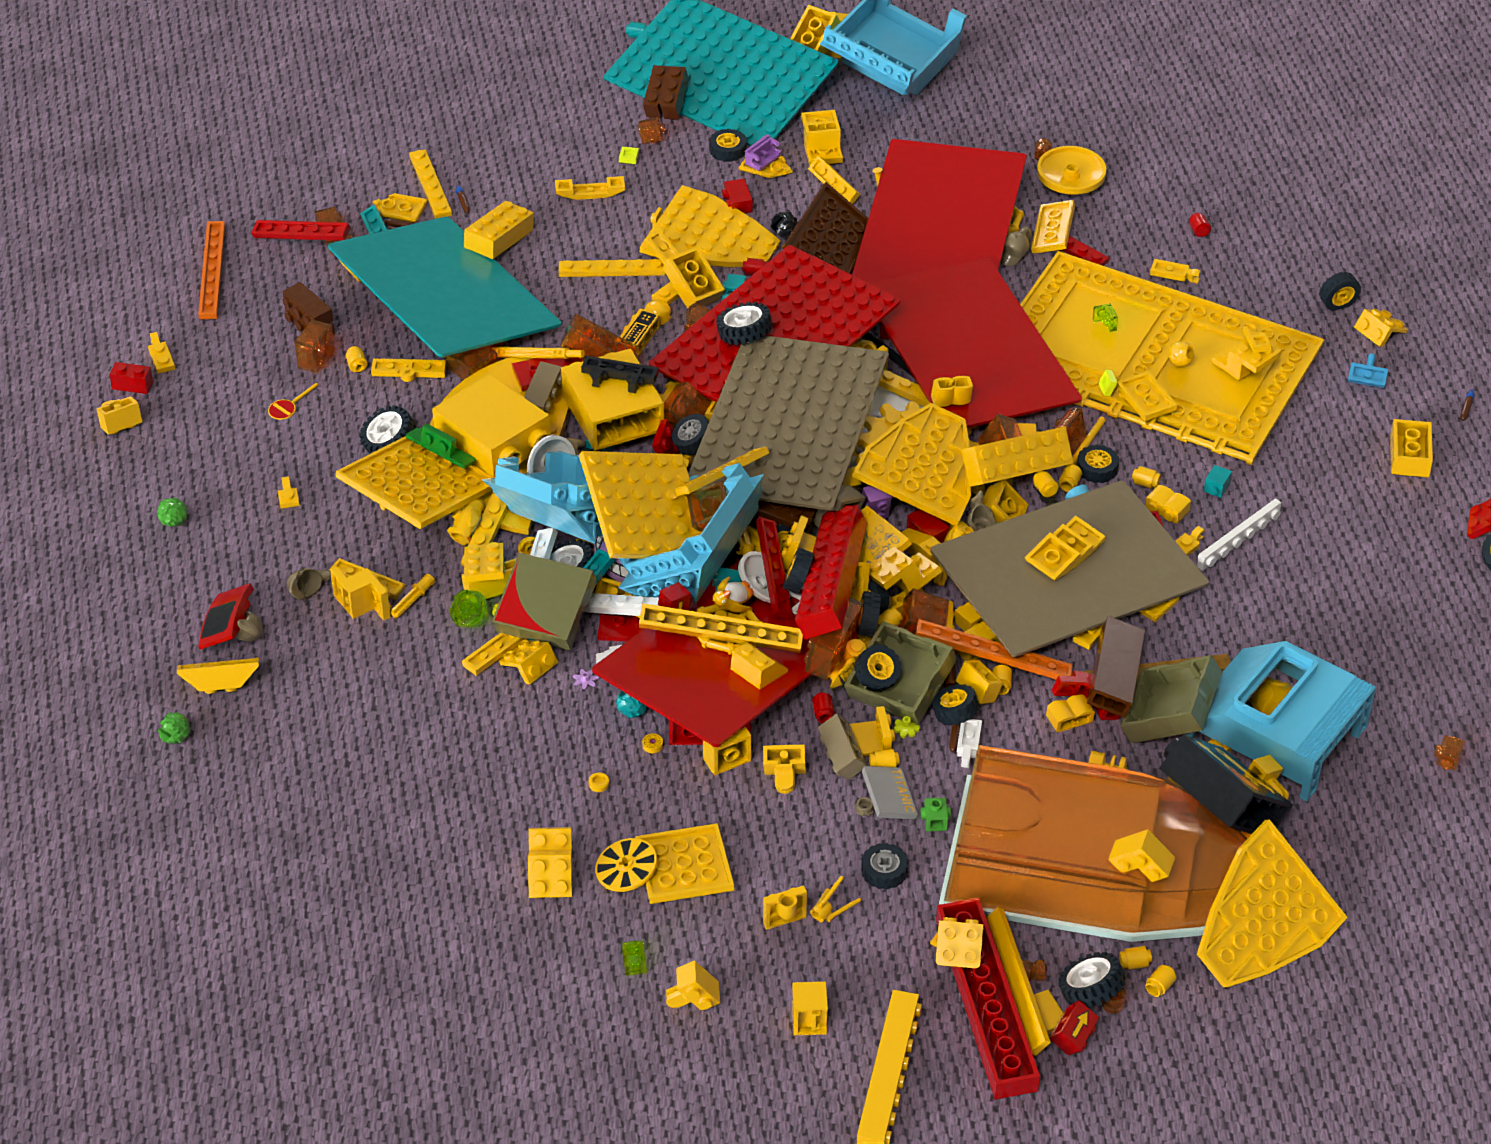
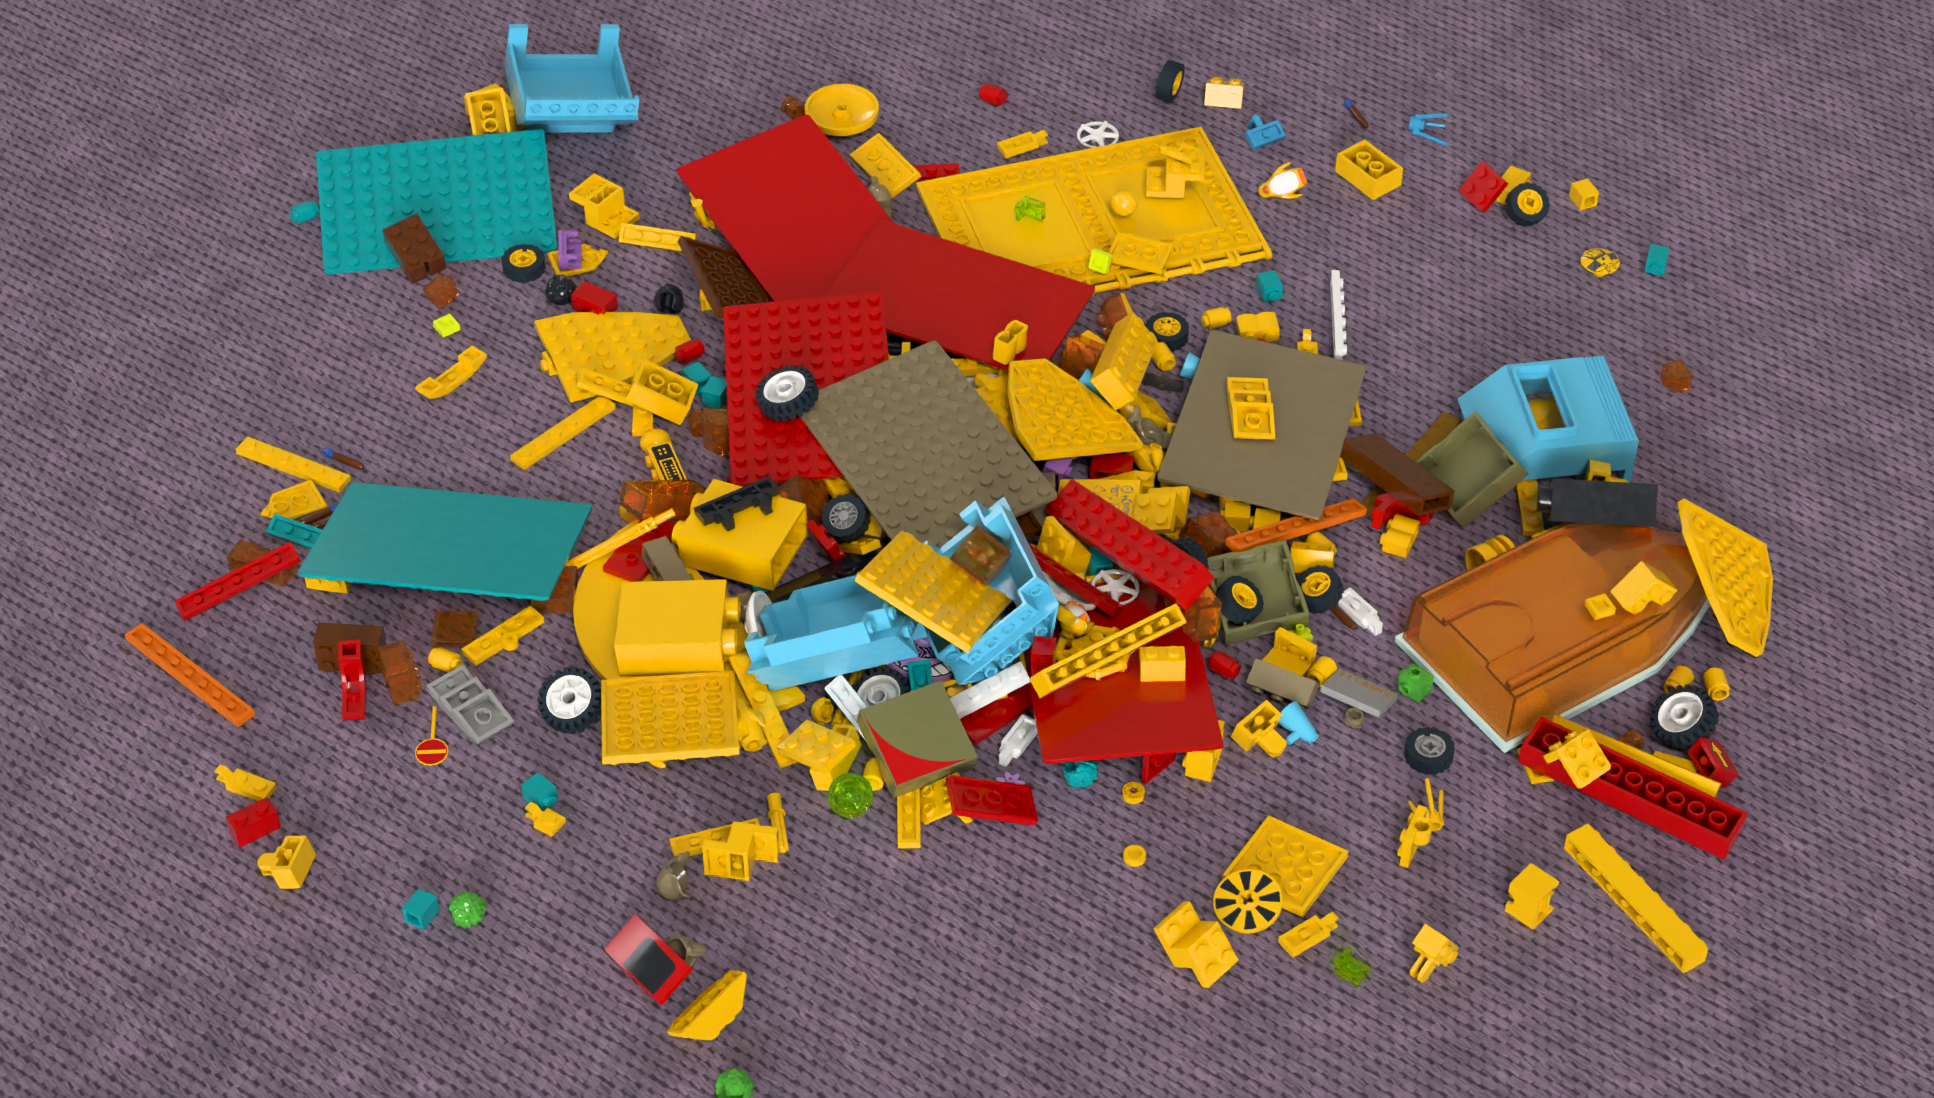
camera: 45 degrees left, 0 degrees up
green bracket [405,424,476,469] -> none
yellow brick [464,201,534,259] -> none
yellow tile [675,446,769,496] -> none
black wheel [783,547,814,594] -> none
yellow brick [1033,471,1059,497] -> none
none -> red arch [338,640,367,721]
none -> teal brick [402,889,440,930]
none -> light grey slope [426,665,514,745]
none -> clear orange tile [431,611,479,648]
none -> teal brick [521,773,558,811]
none -> black piece [545,274,576,305]
none -> red plate [945,775,1038,825]
none -> white wheel [1077,121,1119,148]
none -> animal [1258,162,1307,200]
none -> medium azure piece [1278,701,1319,745]
none -> yellow plate [1278,912,1339,958]
none -> yellow plate [1585,594,1616,620]

